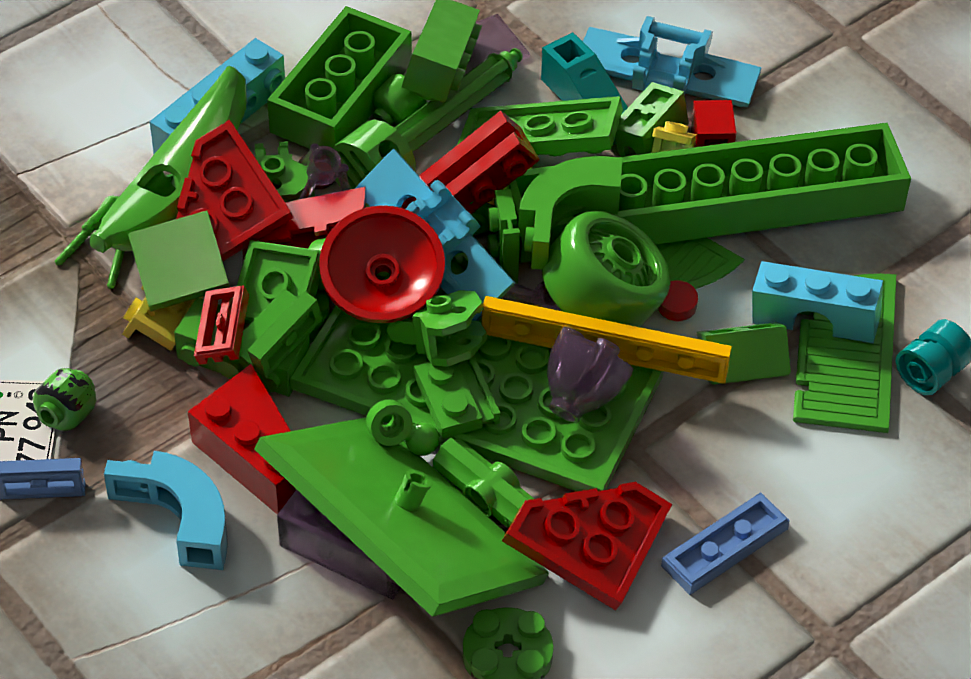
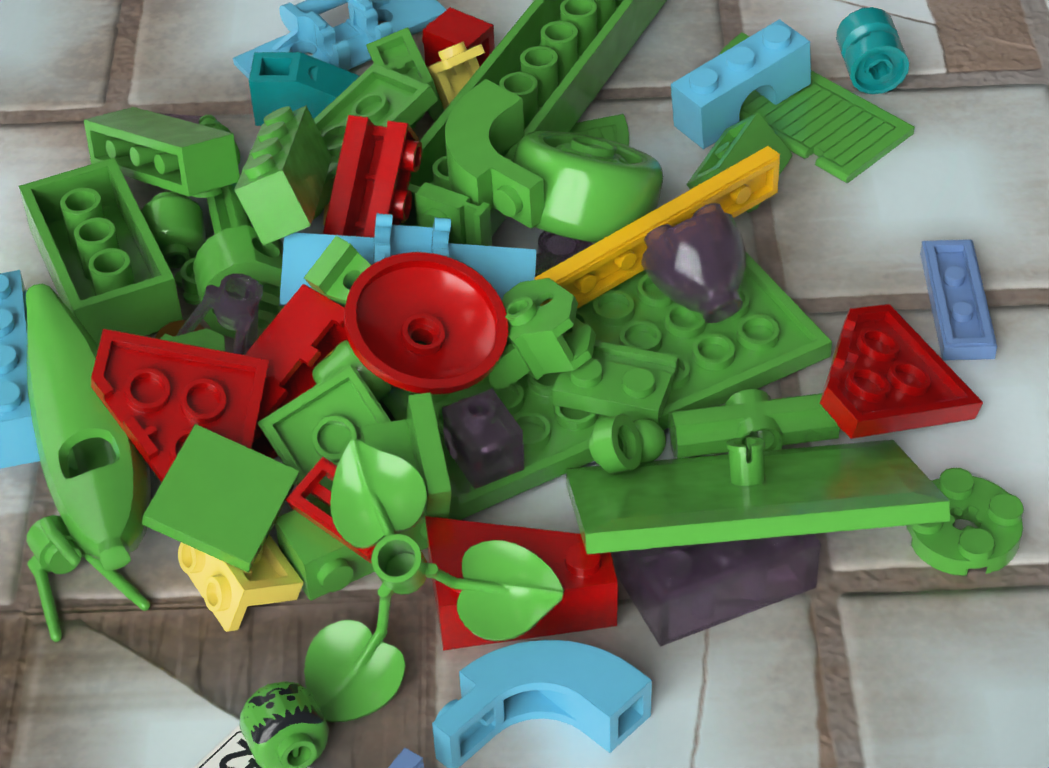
camera: 50 degrees left, 5 degrees down
none -> bright green wedge [234,105,332,246]
none -> bright green tile [304,236,371,307]
none -> bright green plant [304,439,564,722]
none -> brick [442,389,524,489]

